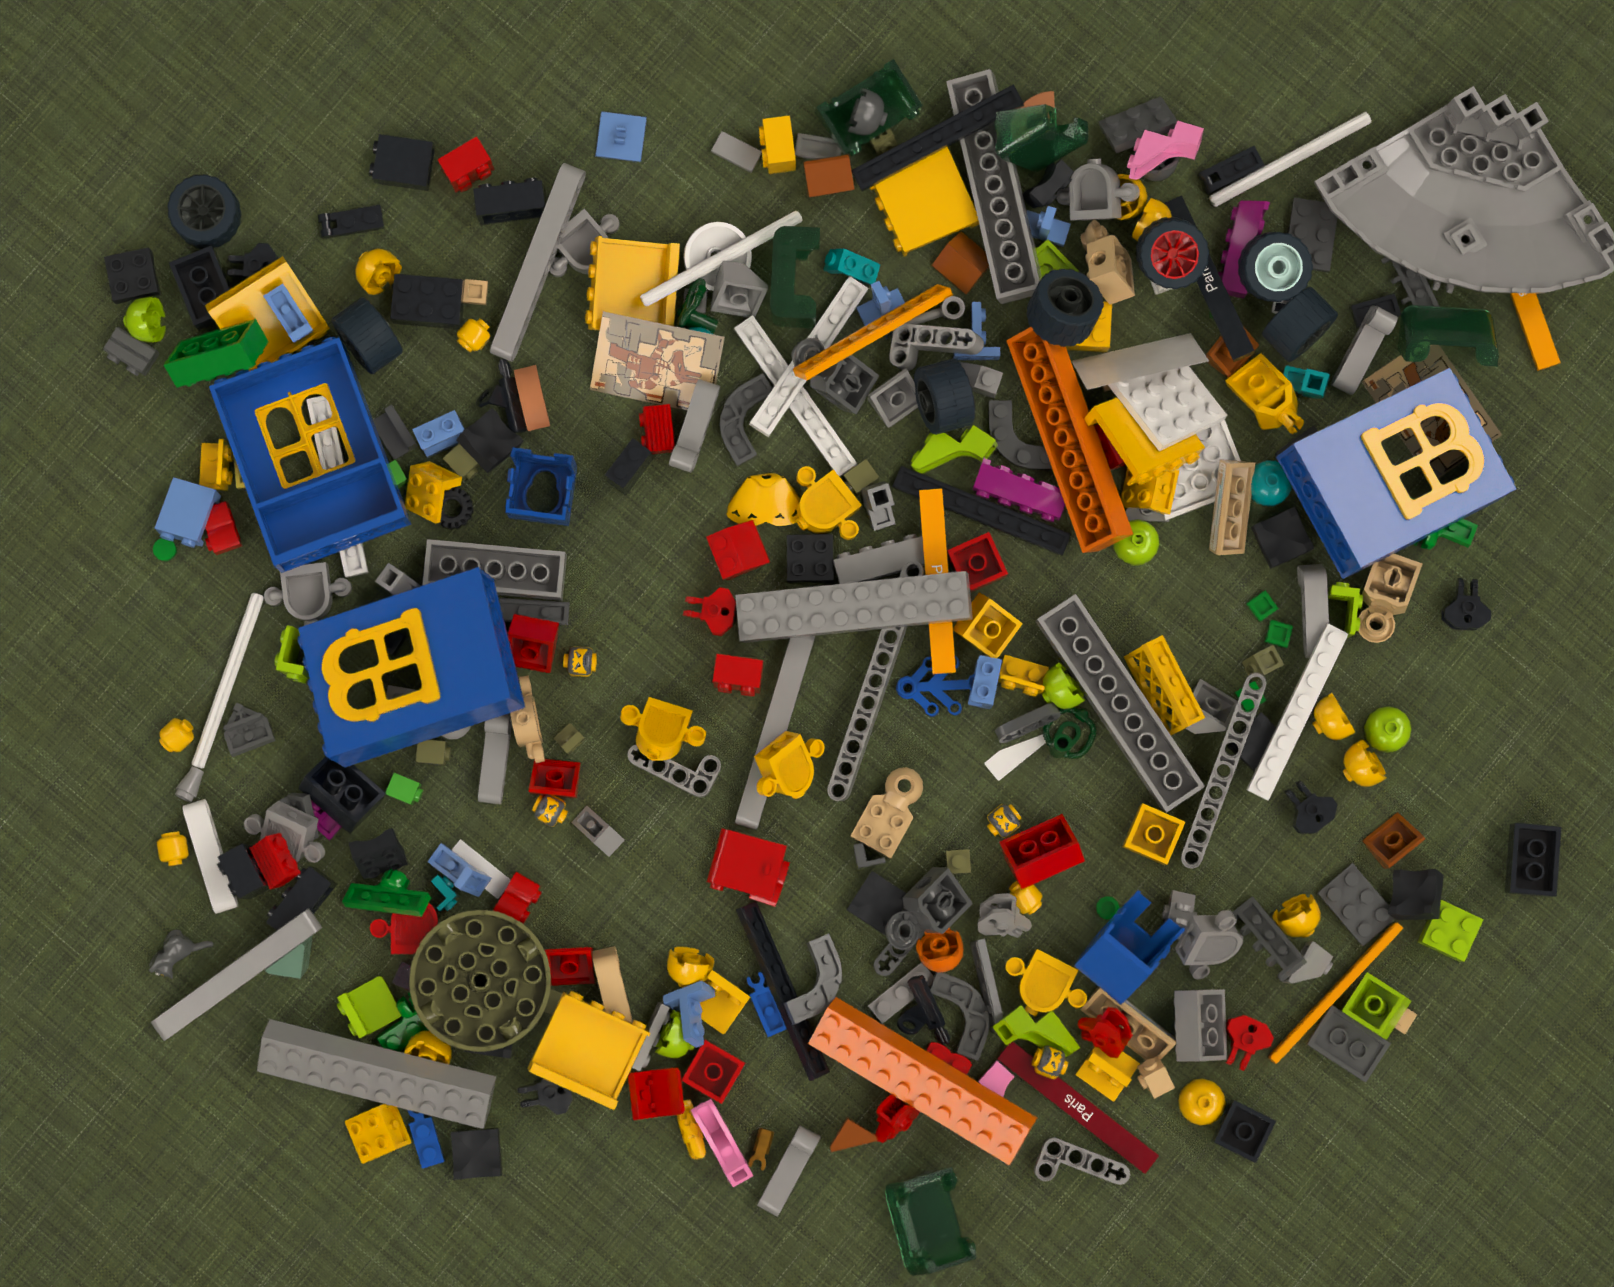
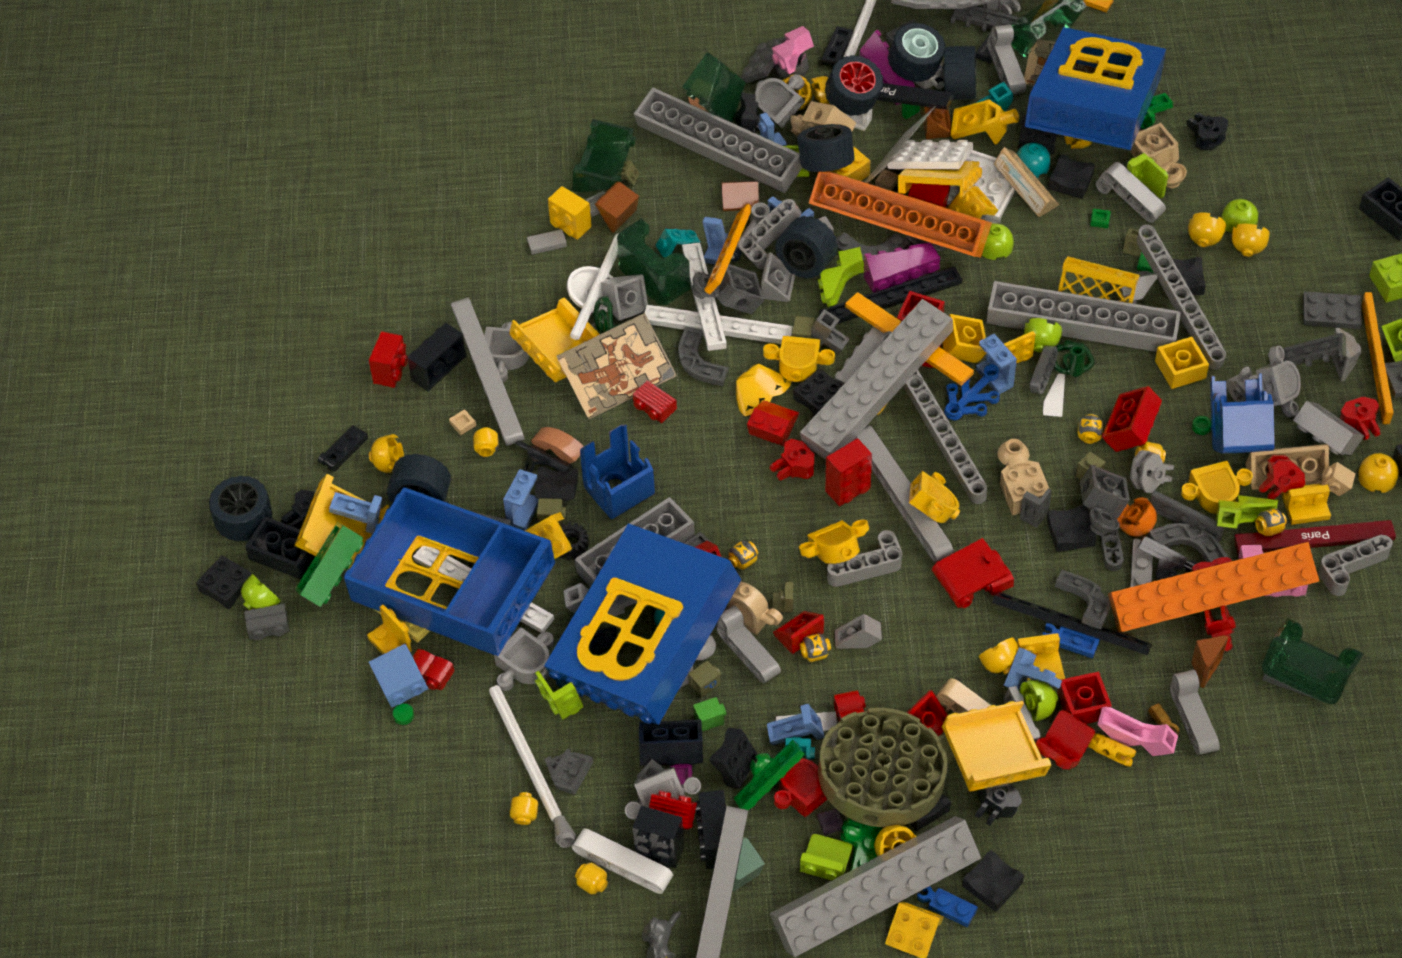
camera: 40 degrees left, 30 degrees down
black brick [369,134,435,191] -> none
black brick [390,274,465,329] -> none
medium blue piece [596,112,647,162] -> none
black brick [605,438,653,496] -> none
light grey beam [669,379,721,473] -> none
dark grey cylinder [848,88,888,135] -> none
black tile [851,84,1025,192] -> none
yellow panel [870,147,979,257] -> none
white plate [1246,624,1348,800] -> none
green tile [1264,620,1293,648] -> none
yellow cylinder [1272,894,1321,938] -> none
black hinge [1285,780,1338,834] -> none
dark orange slope [1362,812,1425,869] -> none
black brick [1388,869,1444,920] -> none

